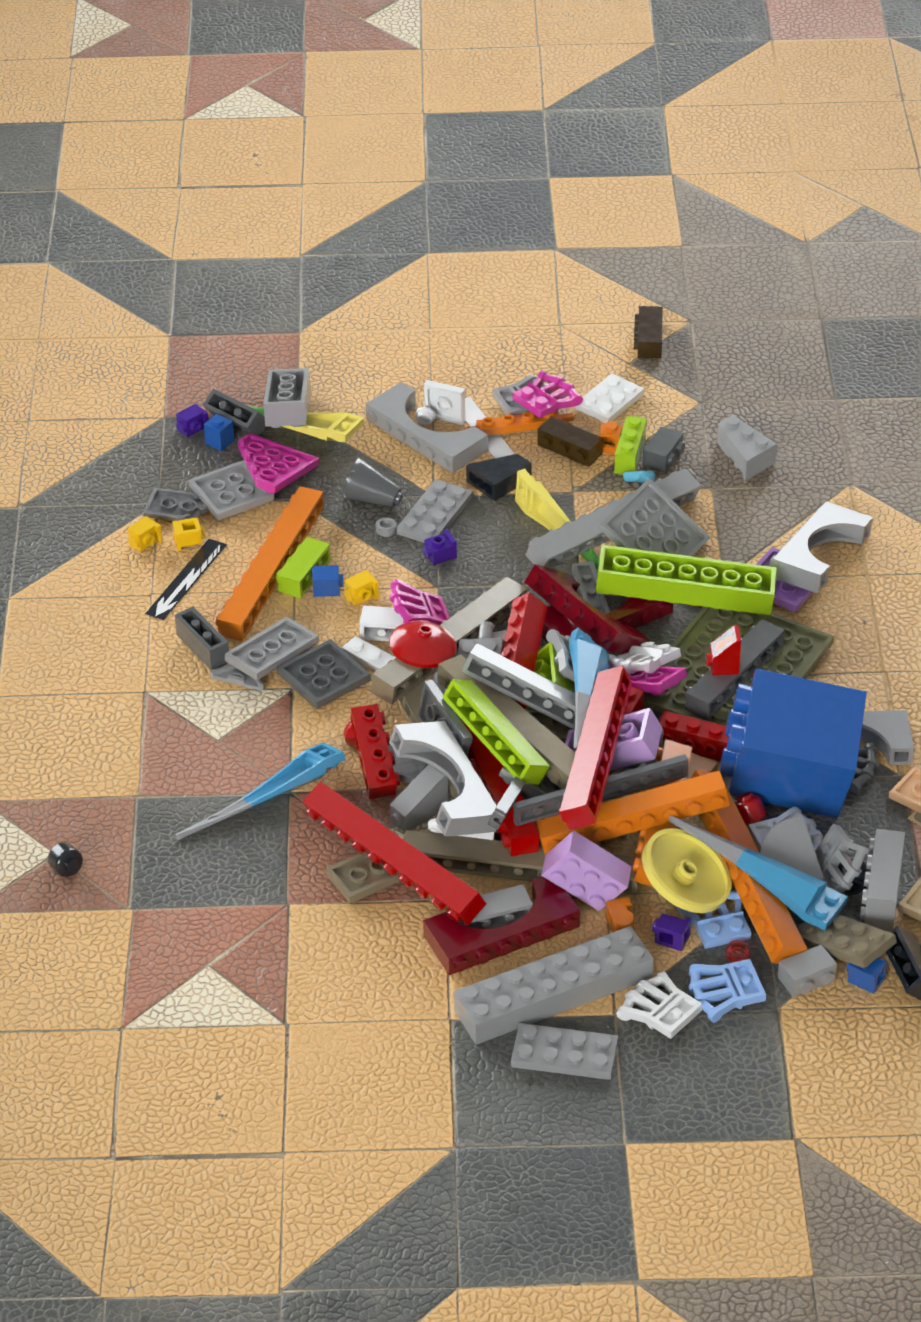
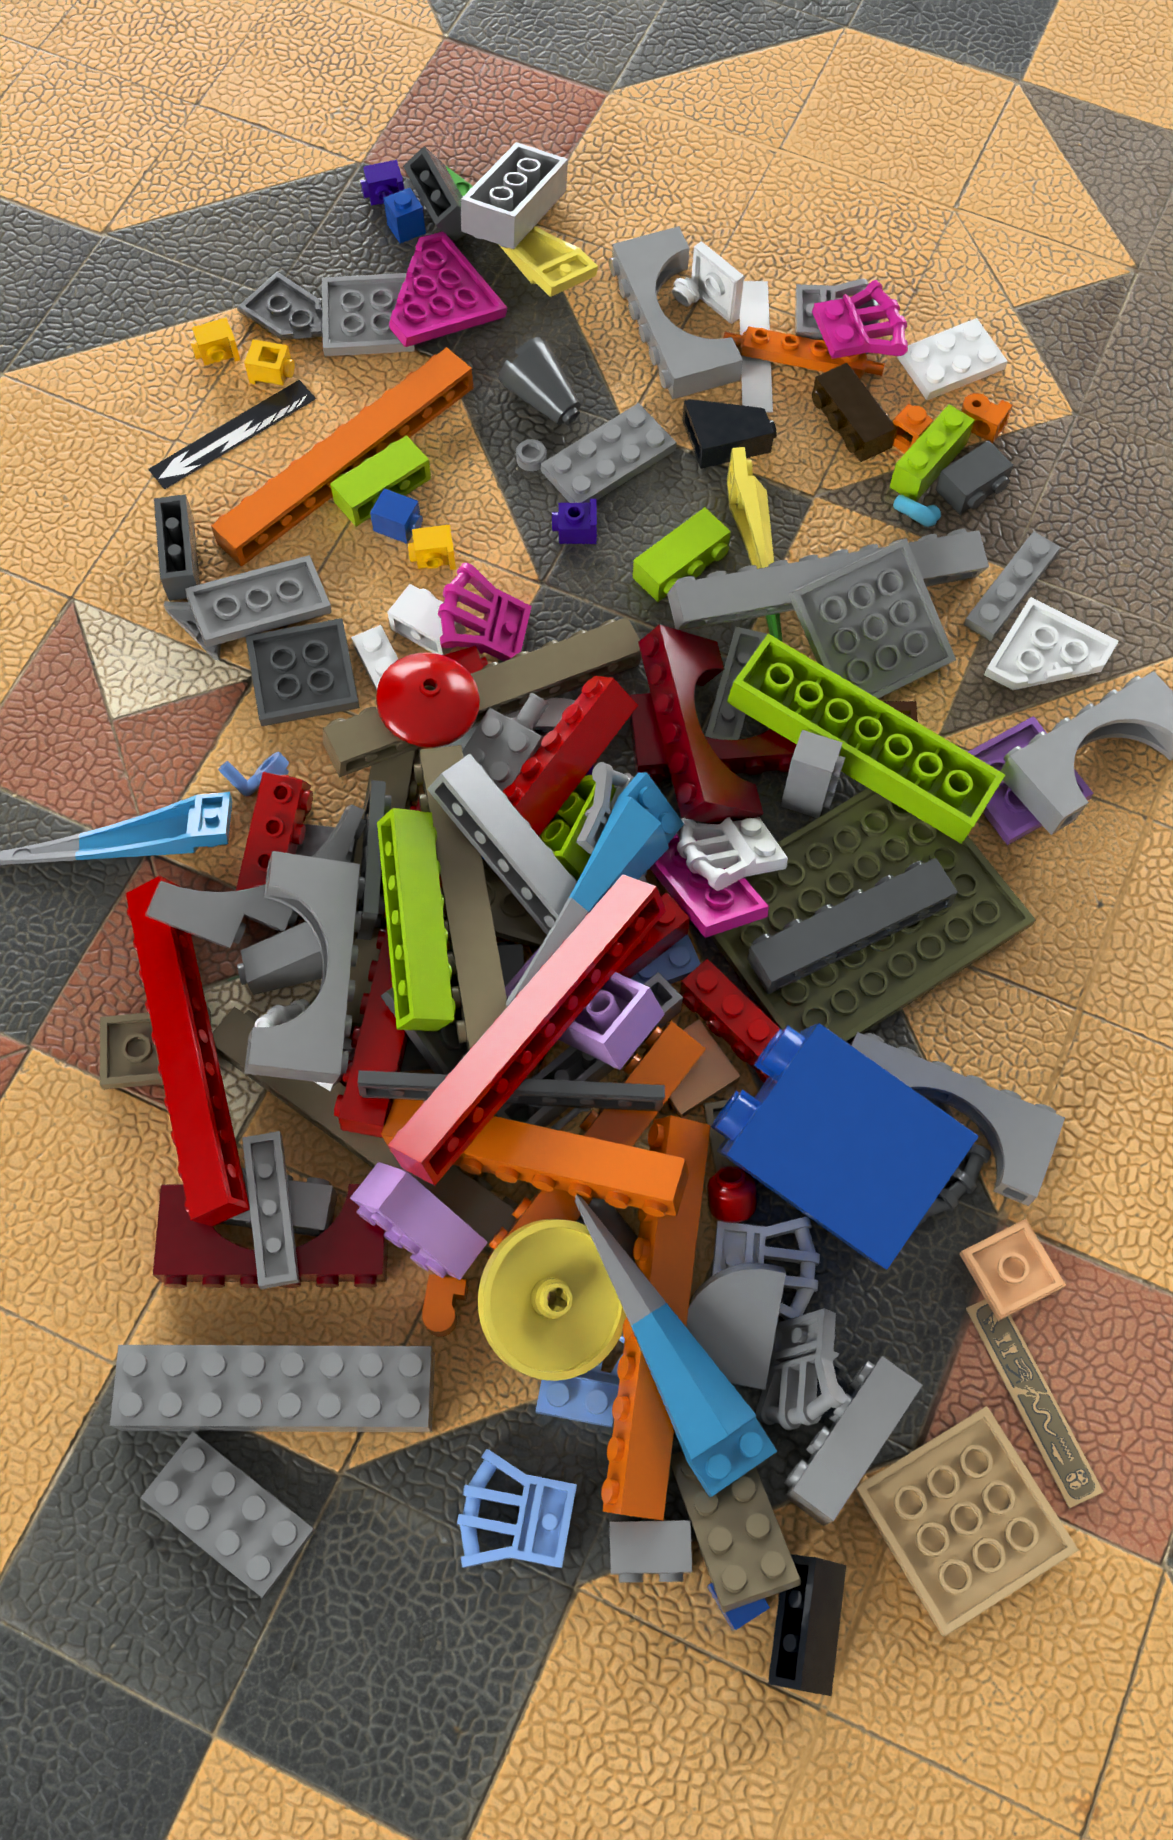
camera: 25 degrees right, 25 degrees up
piece [488,777,525,830] -> none
white plate [616,971,702,1039] -> none
dark brown brick [634,306,663,358] -> none
dark purple brick [652,913,691,951] -> none
red slope [706,625,741,676] -> none
light grey wedge [717,415,777,481] -> none
clear red tile [726,941,751,963] -> none
none -> light grey arch [145,804,366,948]
none -> medium blue plate [218,751,289,796]
none -> light grey plate [242,1131,300,1289]
none -> lime brick [633,507,731,602]
none -> light grey brick [781,730,845,818]
none -> orange leg [961,393,1013,444]
none -> light grey plate [964,531,1061,641]
none -> white plate [984,597,1119,690]

